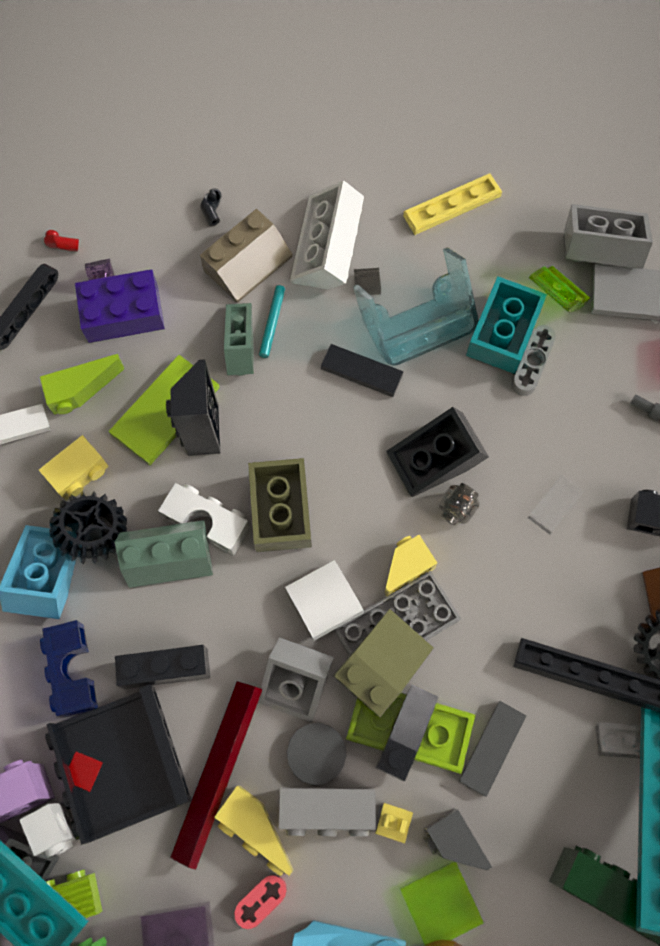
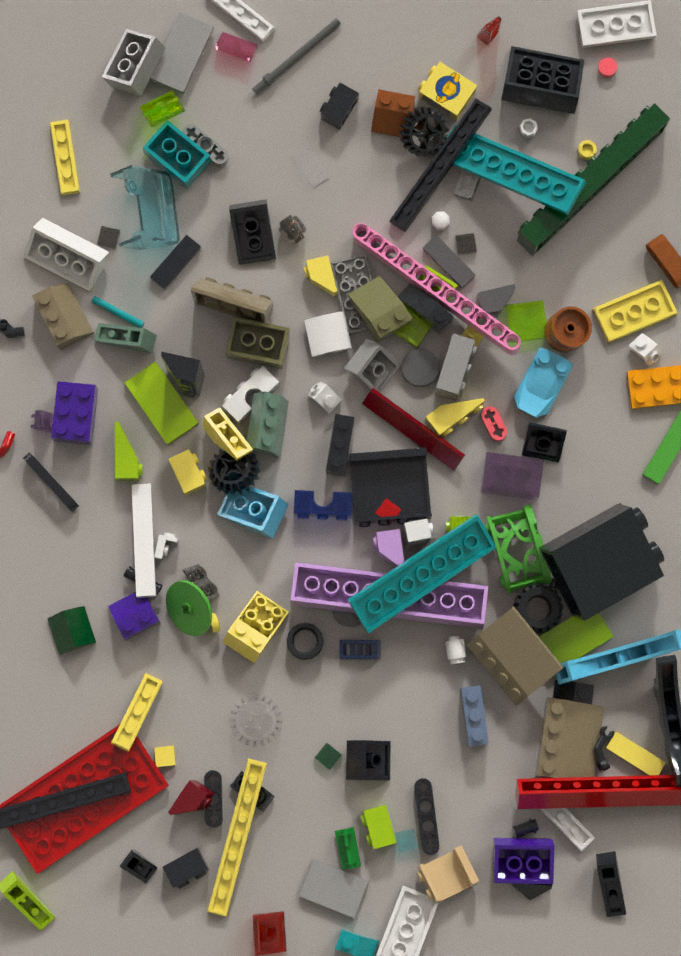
camera: 75 degrees left, 10 degrees up
none -> dark tan slope [191,277,273,323]
none -> light yellow slope [203,408,253,460]
none -> white bracket [308,382,342,414]
none -> bright pink beam [353,223,521,355]
none -> white tile [432,212,450,231]
none -> clear smoke tile [455,233,477,255]

